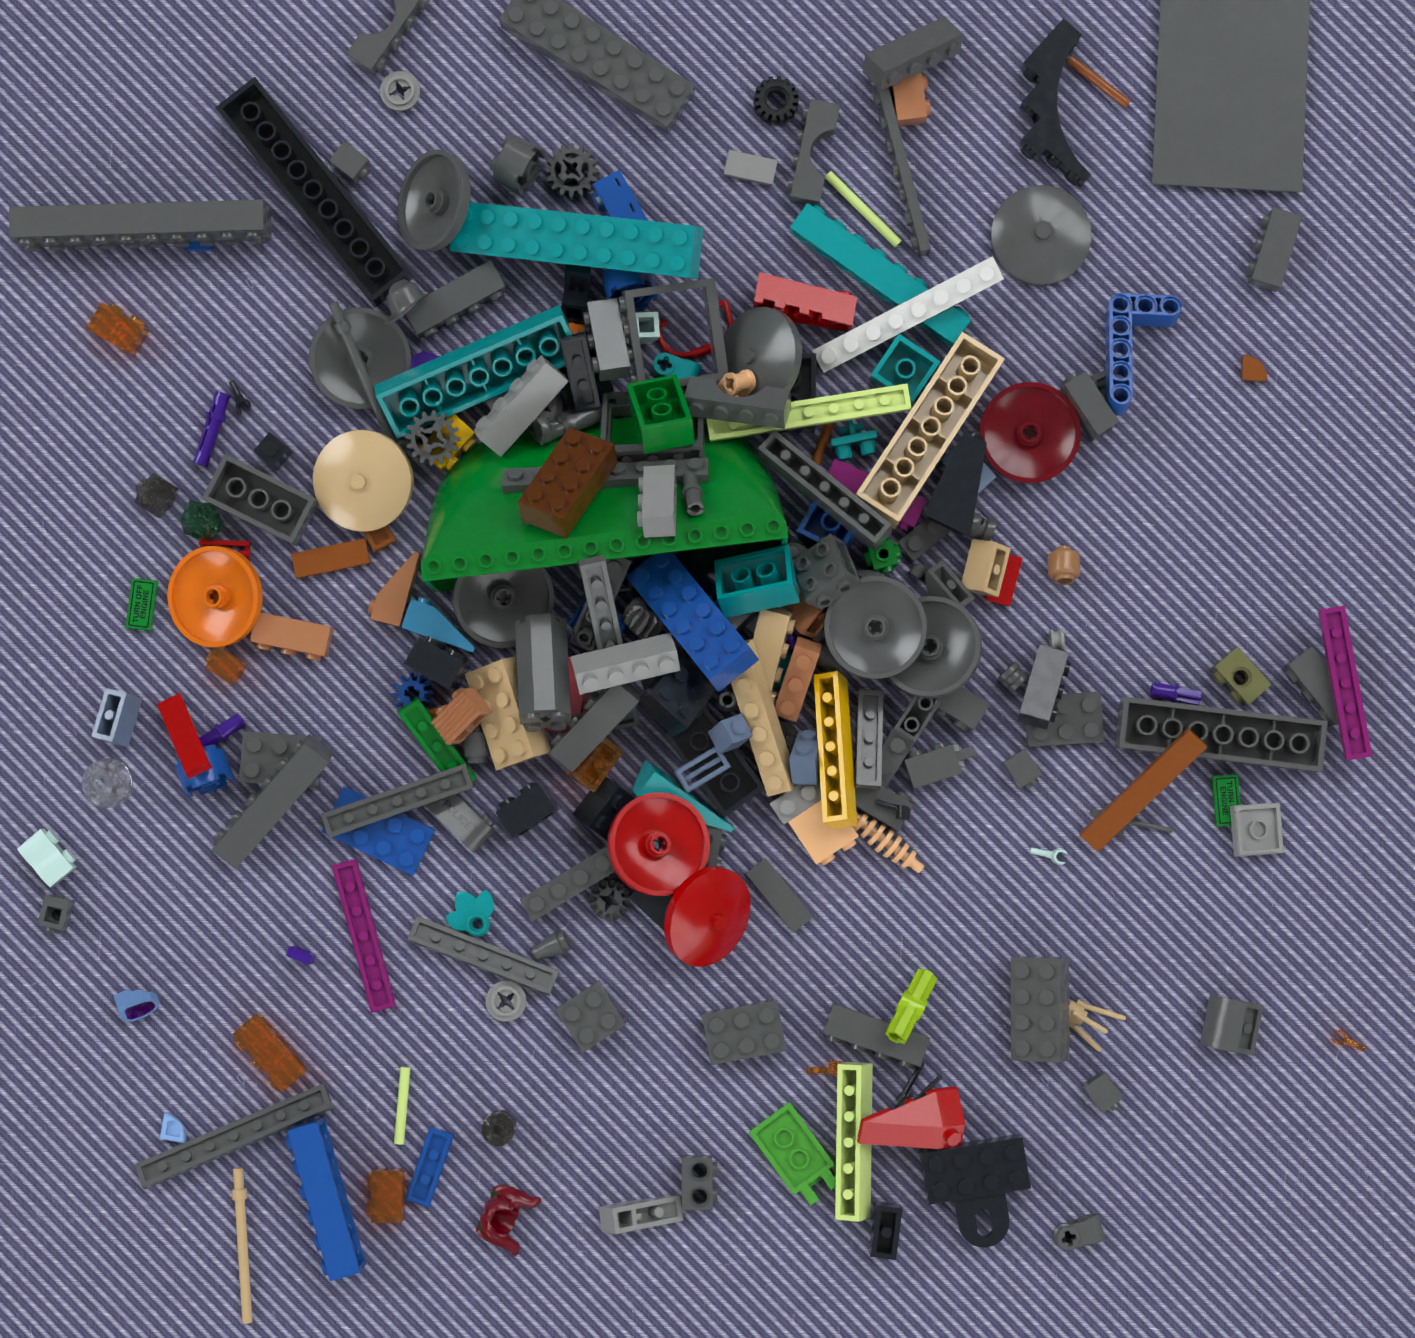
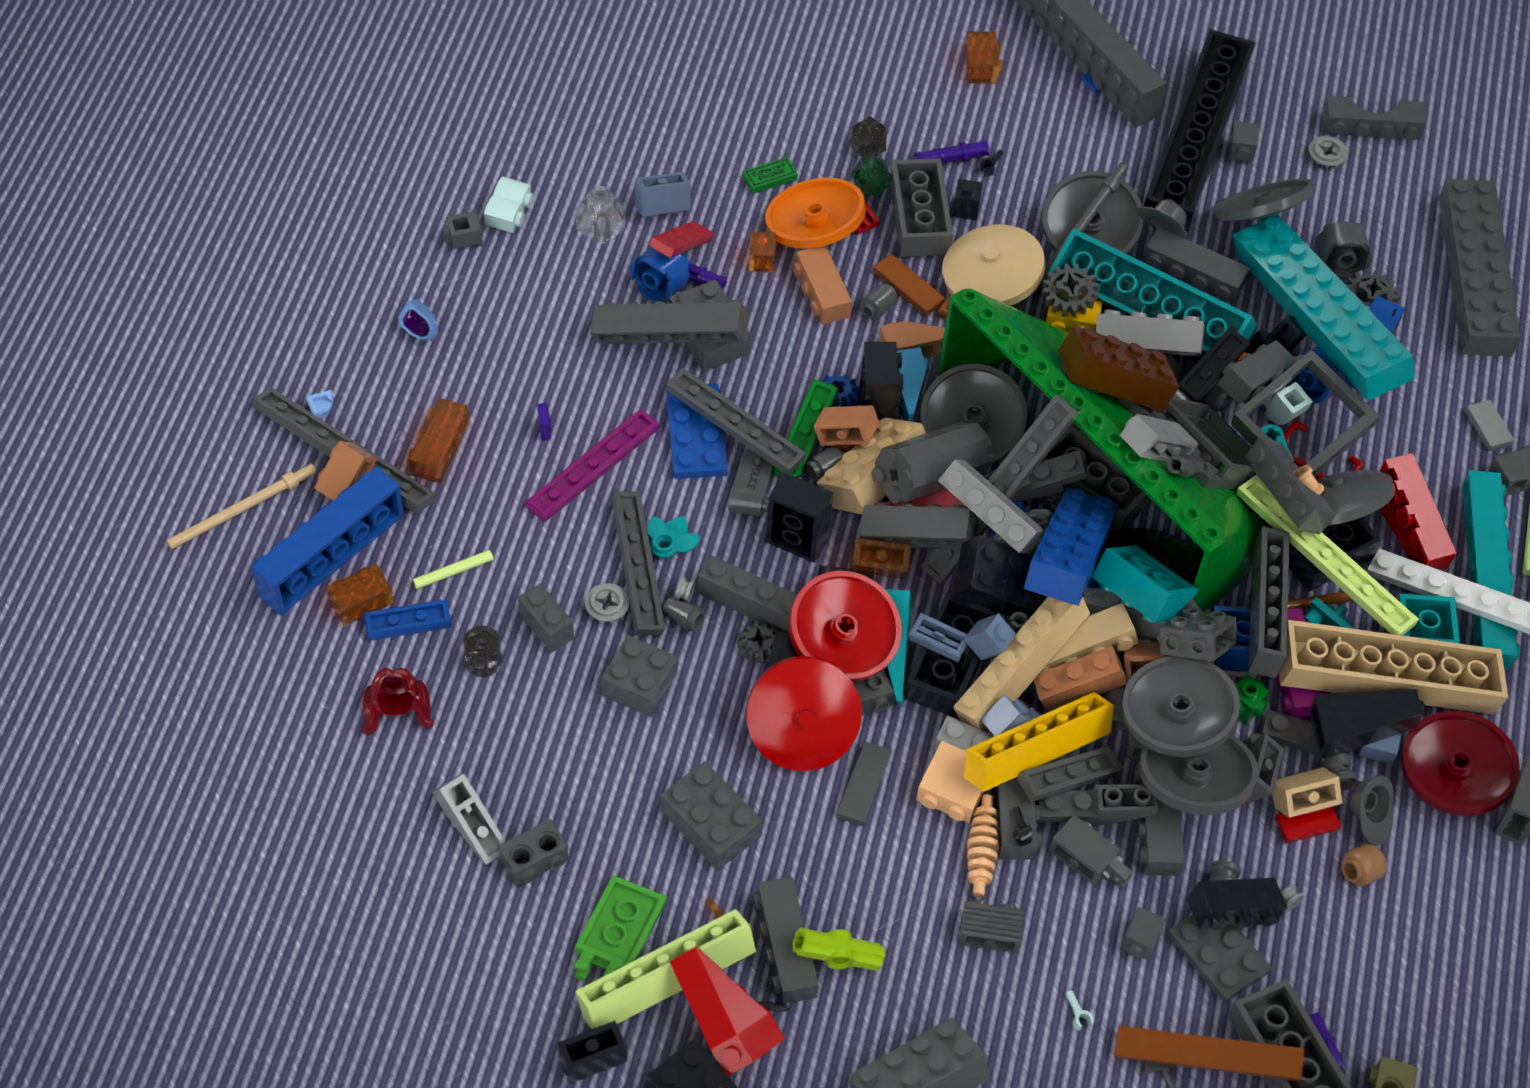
camera: 55 degrees right, 30 degrees down
green brick [627,374,695,454] -> none
none -> nougat brick [314,441,377,501]
none -> dark grey brick [518,583,574,653]
none -> light grey bush [675,576,696,603]
none -> dark grey brick [860,283,897,320]
none -> dark grey brick [959,899,1025,954]
none -> dark grey piece [1350,775,1393,846]

